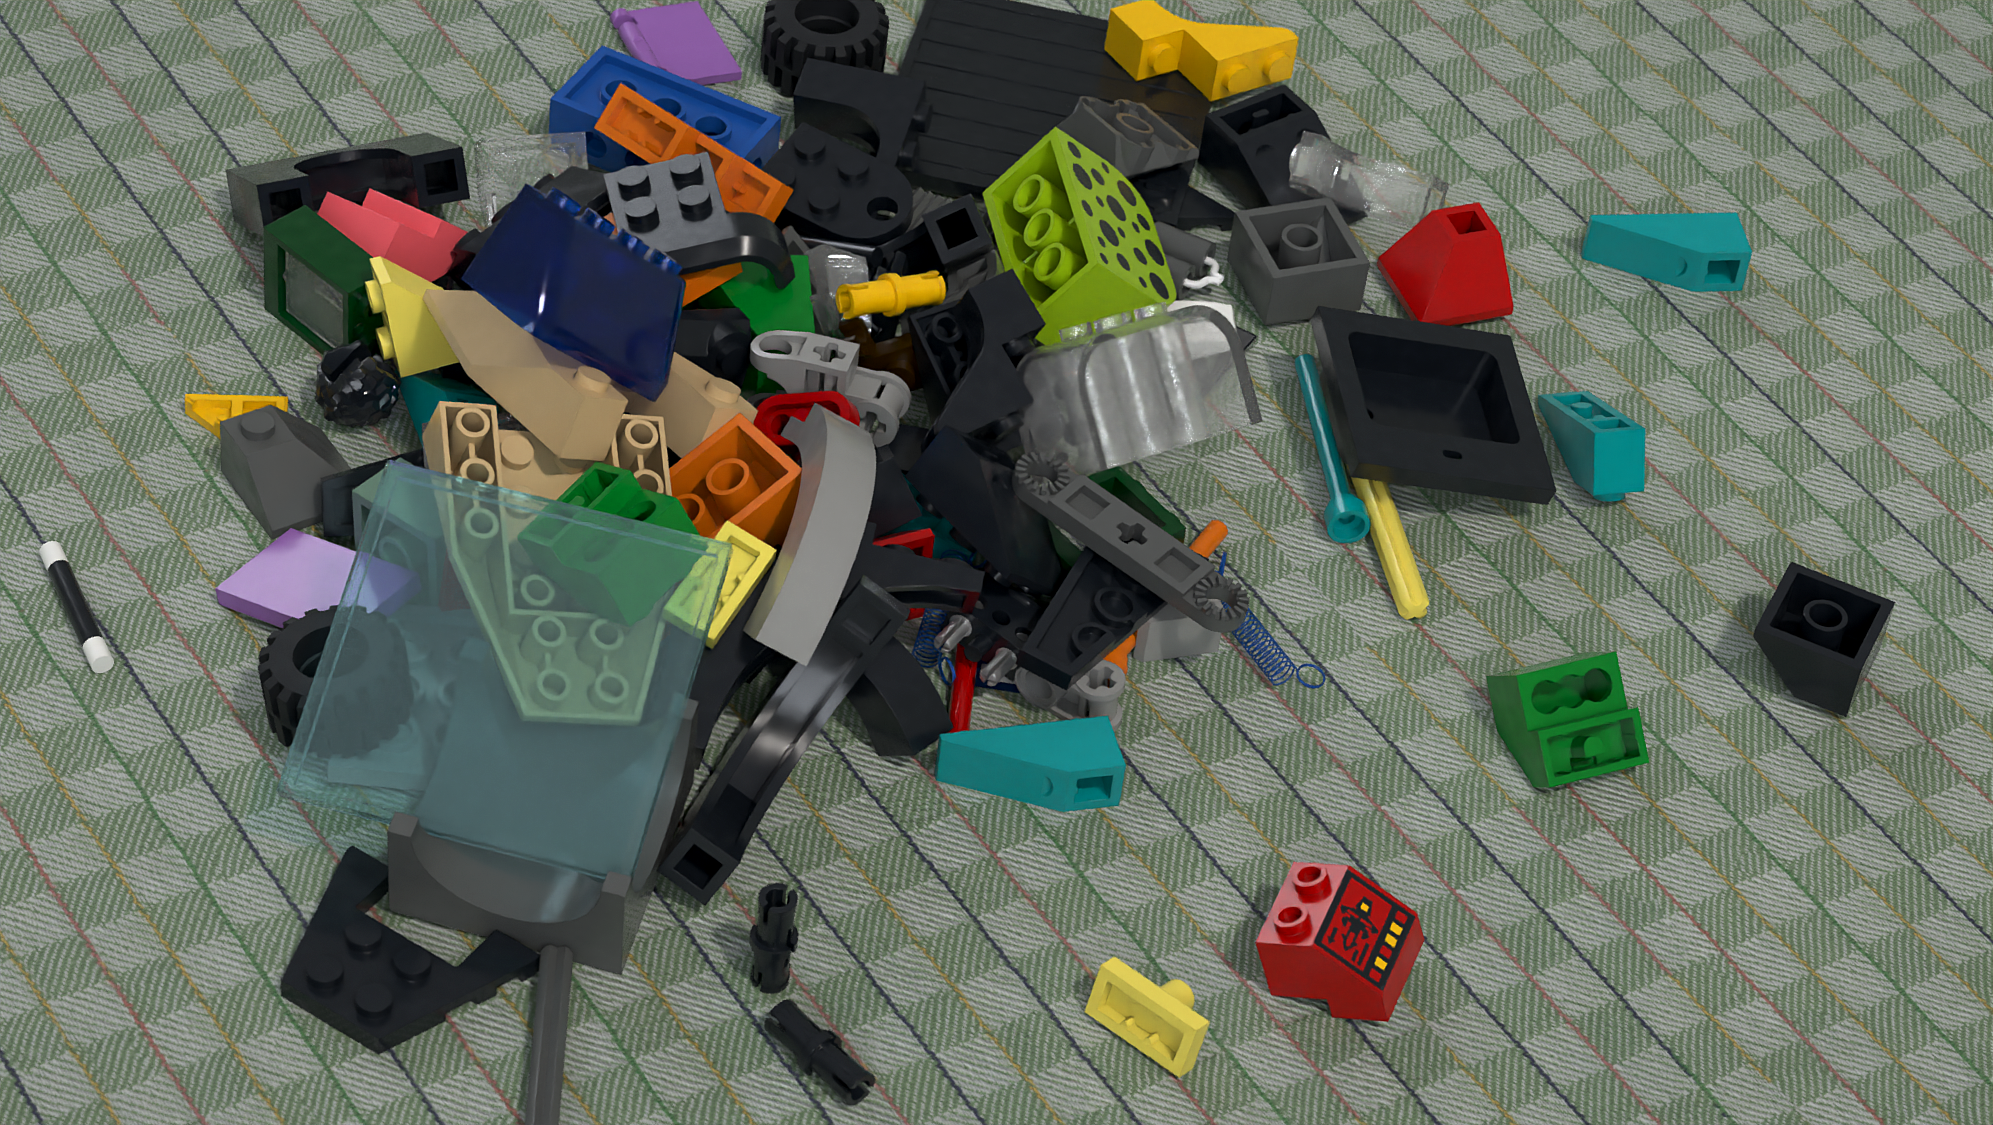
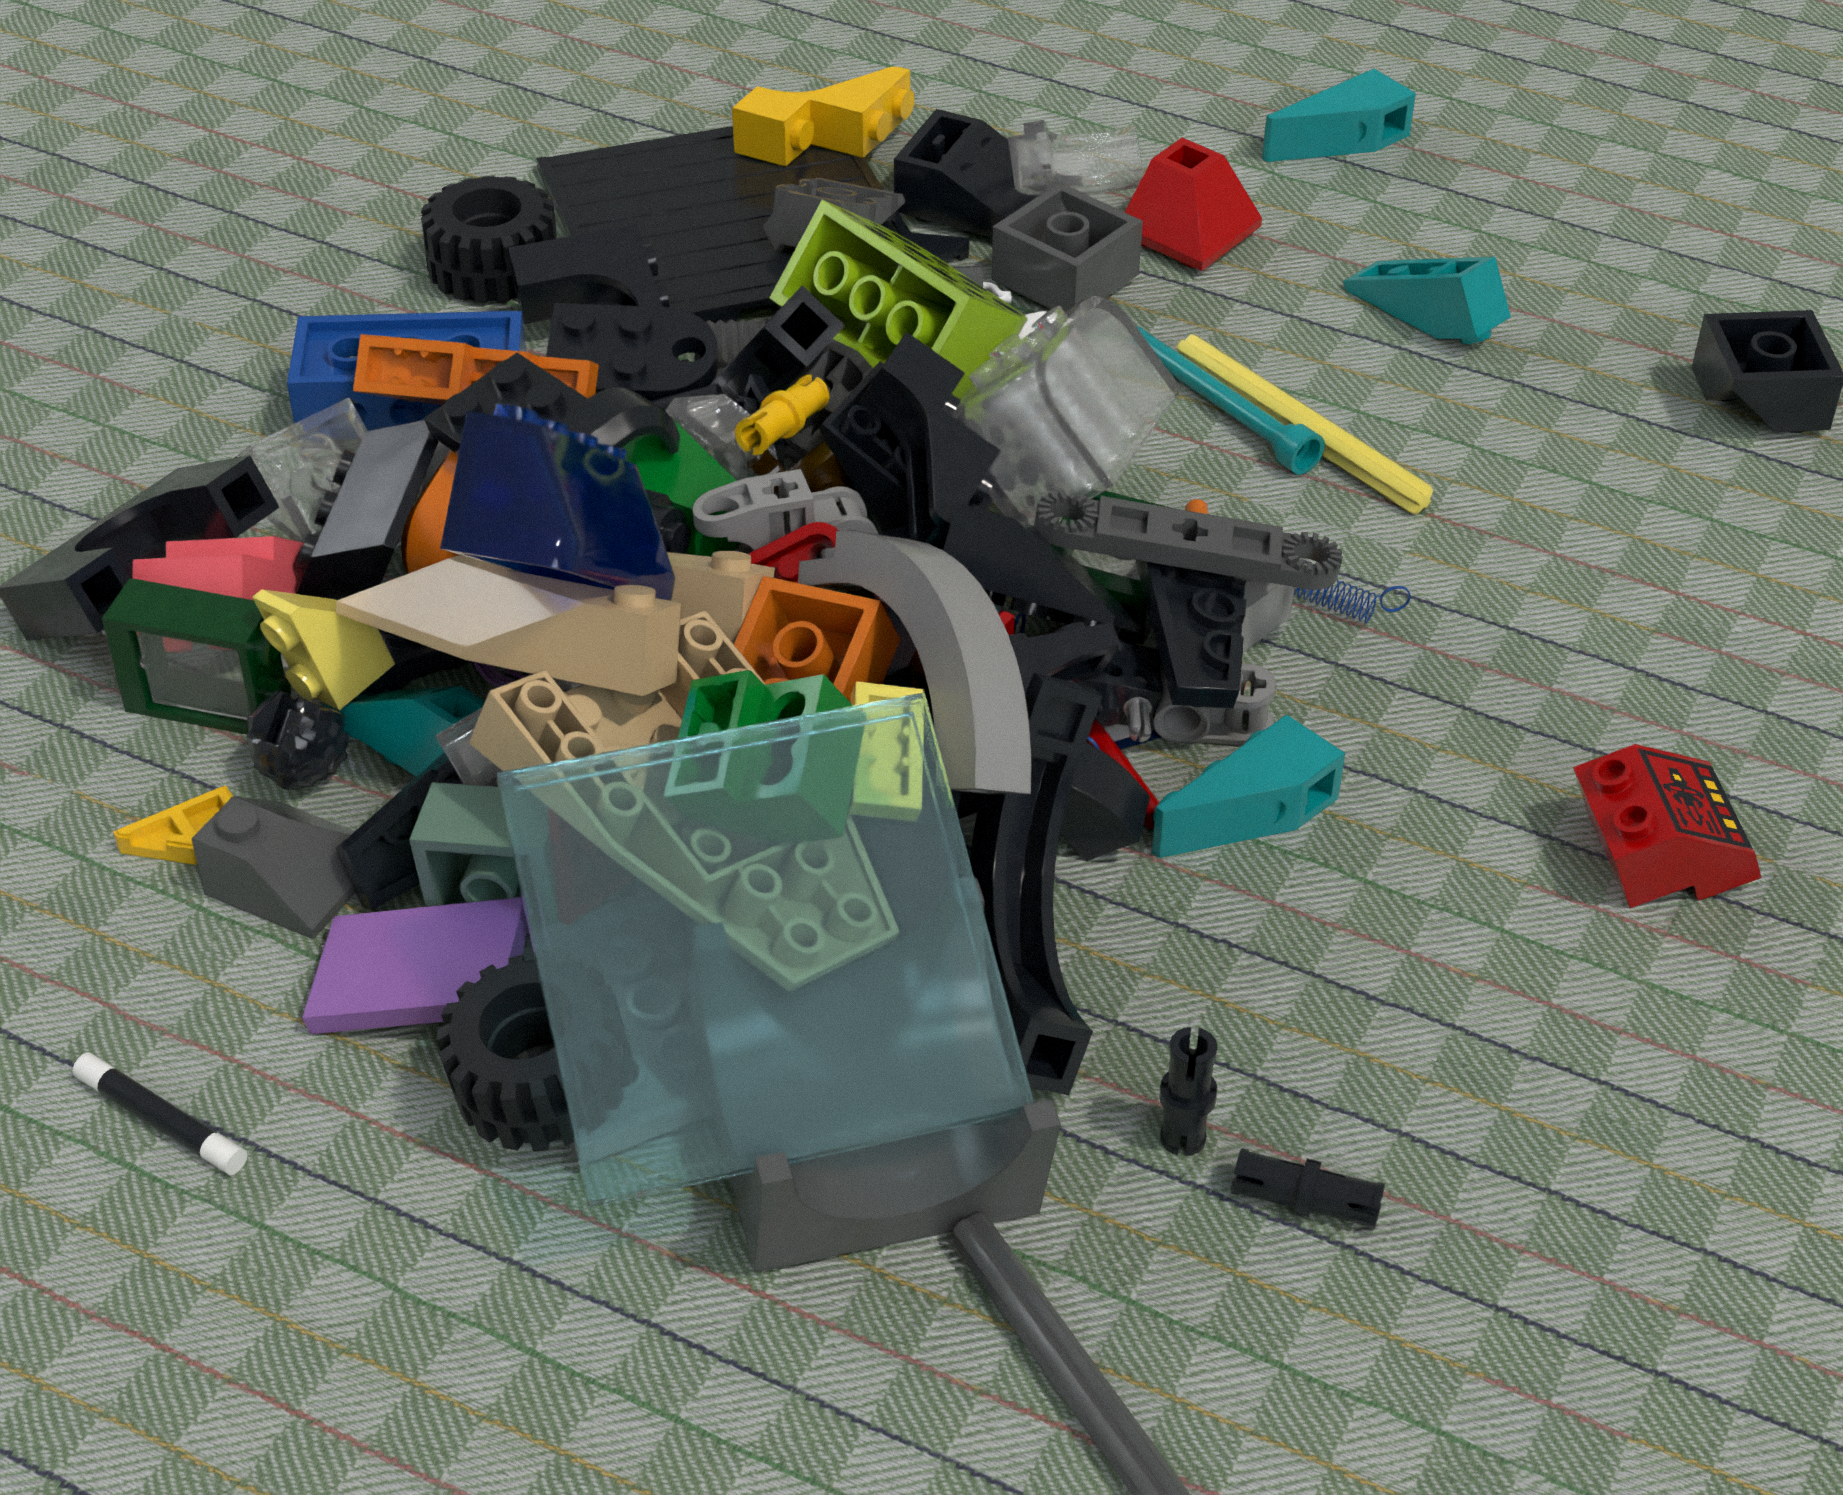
camera: 25 degrees left, 0 degrees up
black wing [281,845,540,1055] -> none
medium lavender piece [610,1,742,85] -> none
light yellow tile [1084,956,1210,1078] -> none
black piece [1310,306,1557,505] -> none
green piece [1486,651,1649,788] -> none

